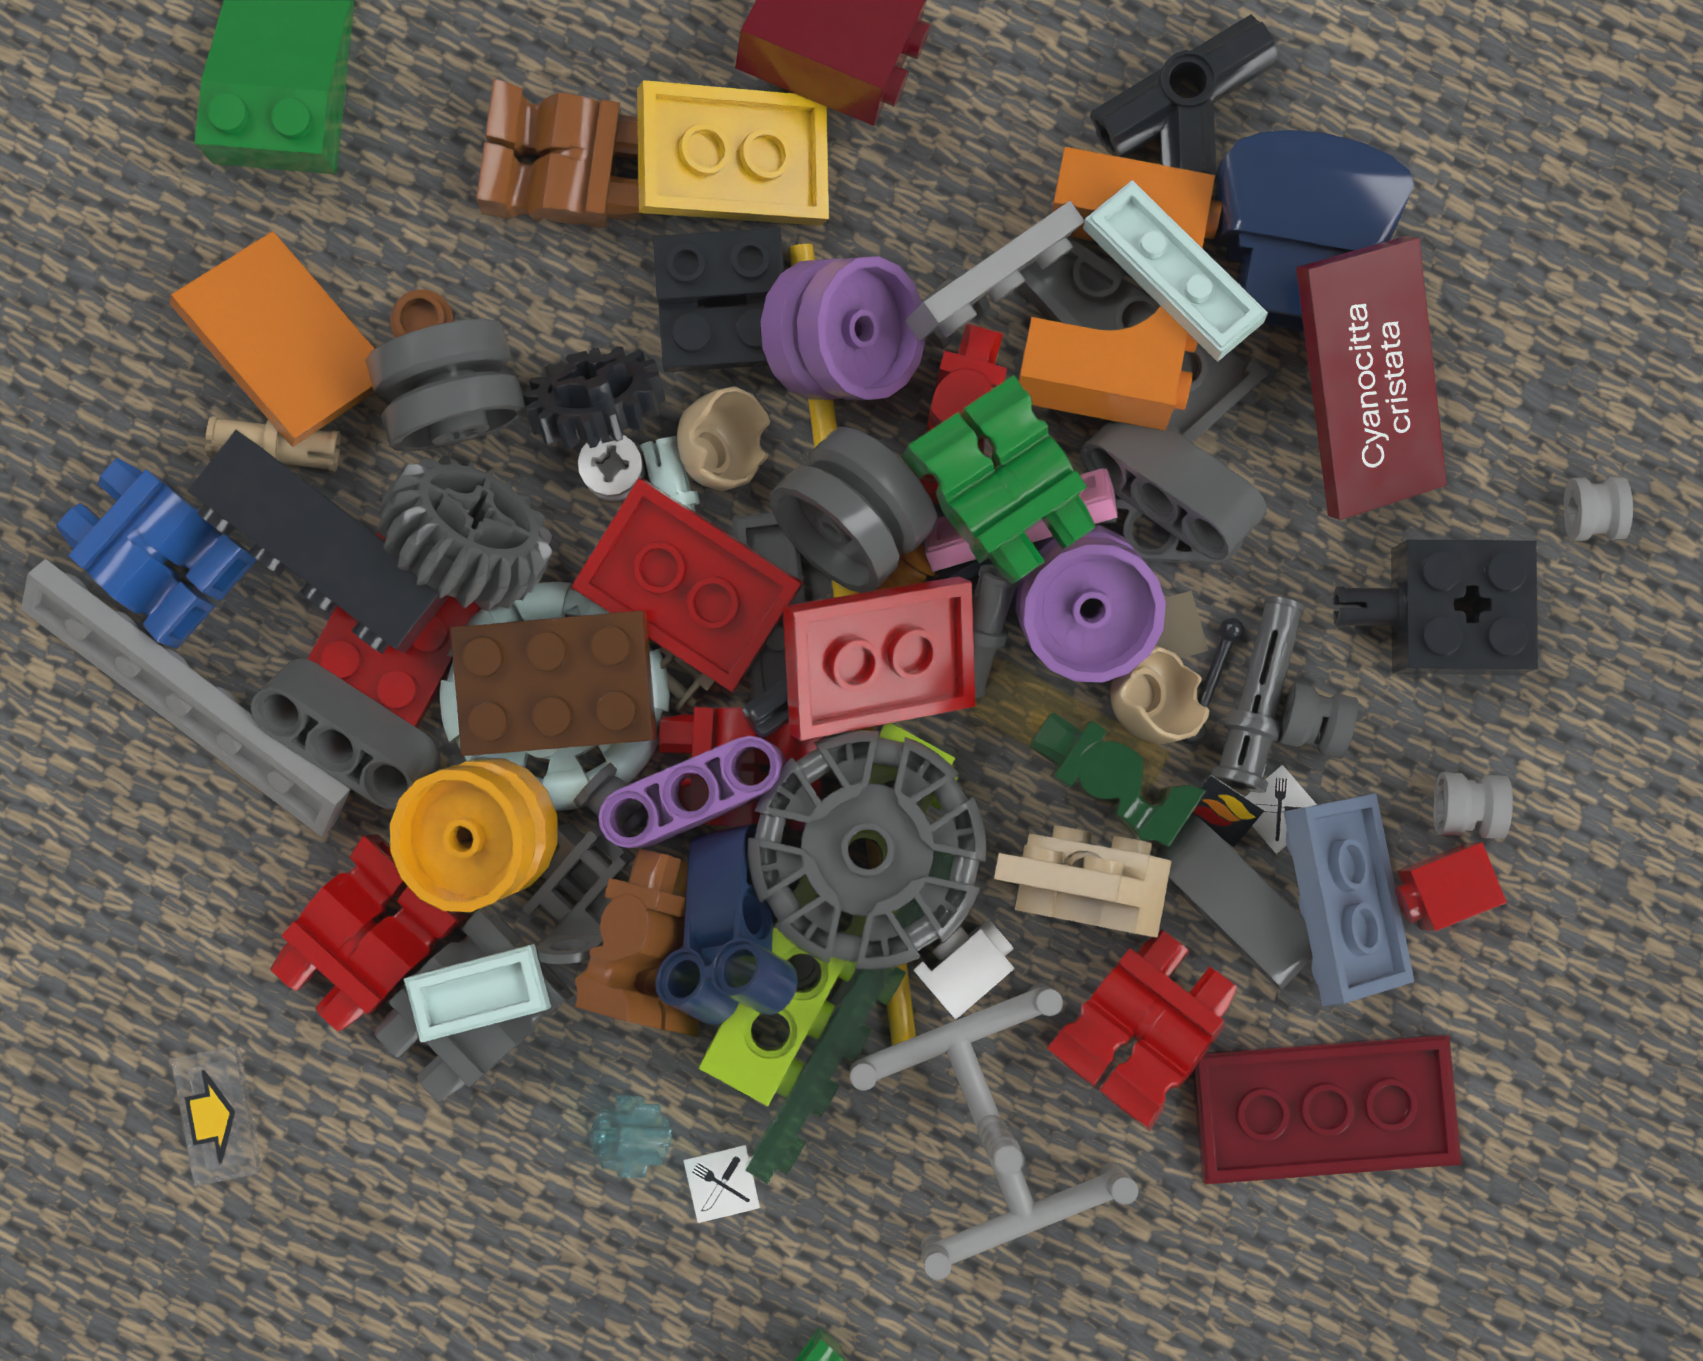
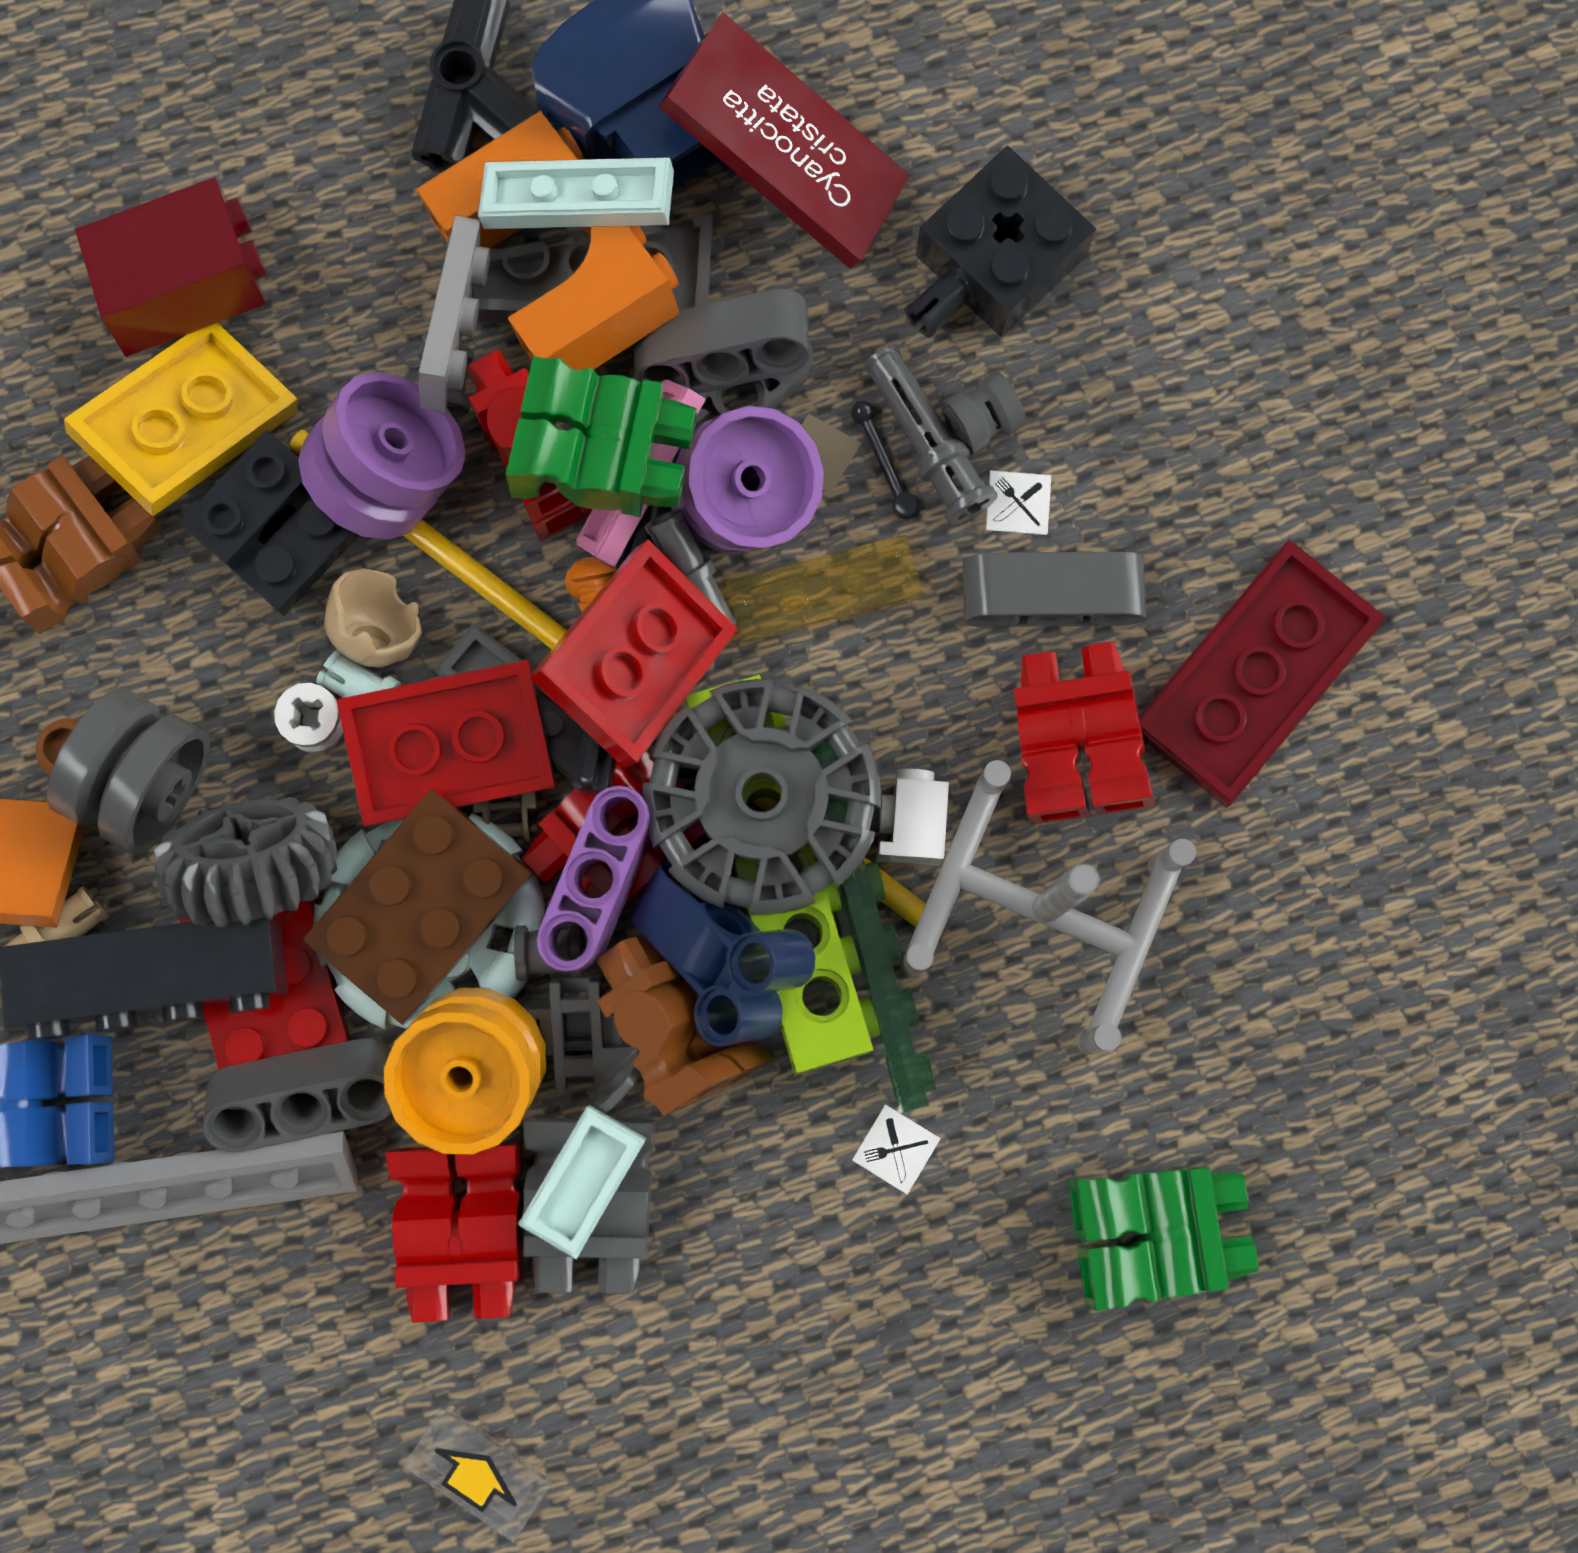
camera: 45 degrees left, 5 degrees down
black gear [523,346,665,449] -> none
clear light blue gear [590,1095,672,1178] -> none
dark grey wheel [770,426,937,593] -> none
tan brick [994,825,1172,938] -> none
dark green hips [1028,711,1206,846] -> none
tan hair [1110,645,1210,744] -> none
black sticker [1190,775,1265,847] -> none
sand blue plate [1283,793,1415,1006] -> none
red brick [1395,842,1507,931] -> none
light grey wheel [1433,772,1513,839] -> none
light grey wheel [1564,477,1633,541] -> none

